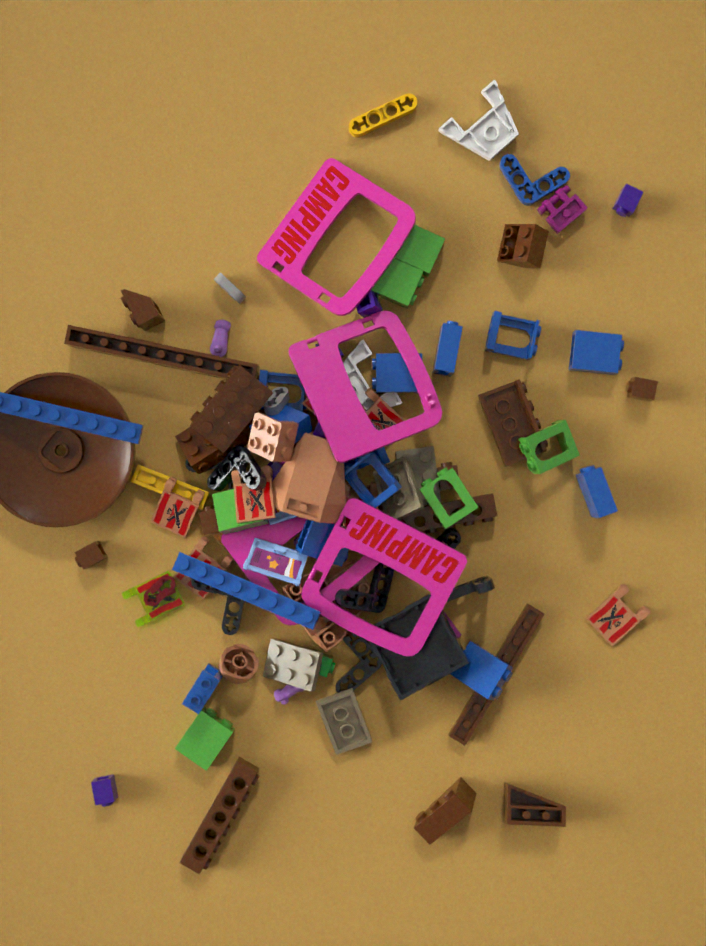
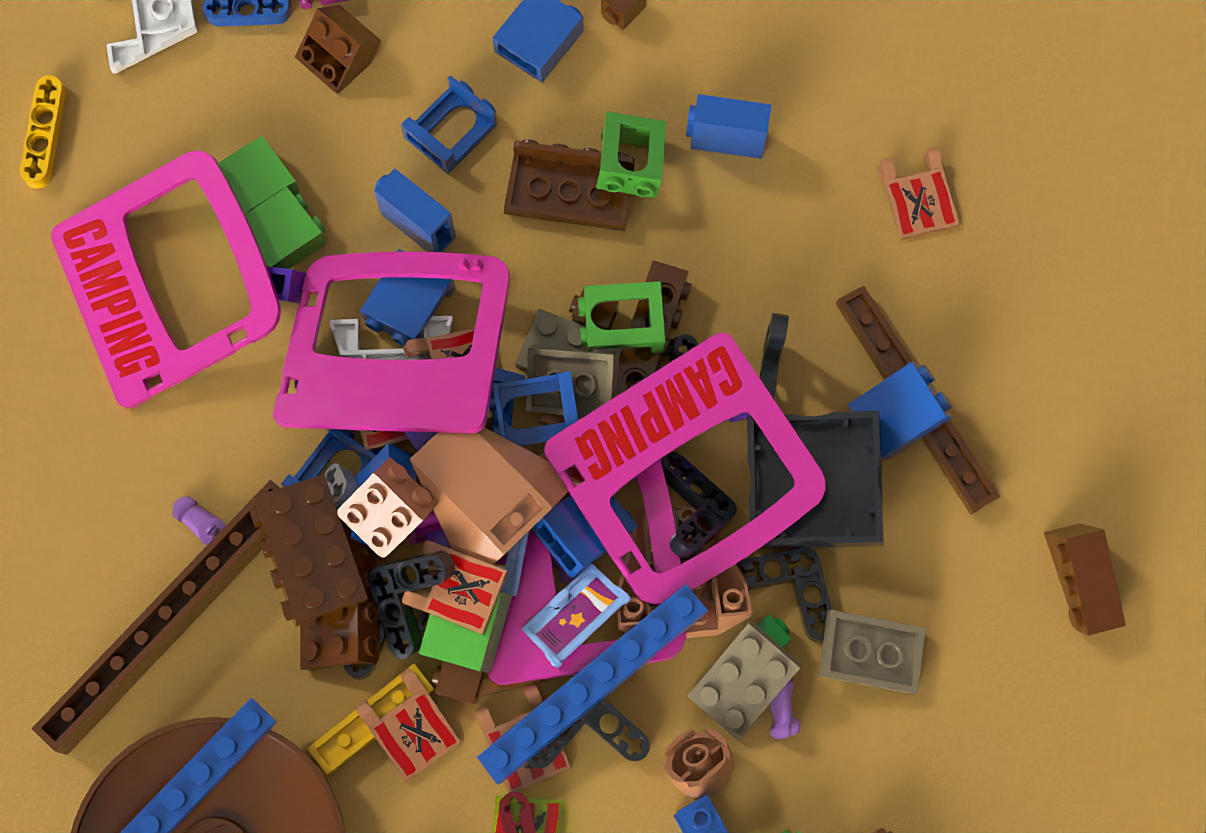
camera: 60 degrees left, 15 degrees down
reddish brown slope [121,289,165,331] -> none
light grey beam [213,273,246,304] -> none
reddish brown wedge [504,782,566,827] -> none

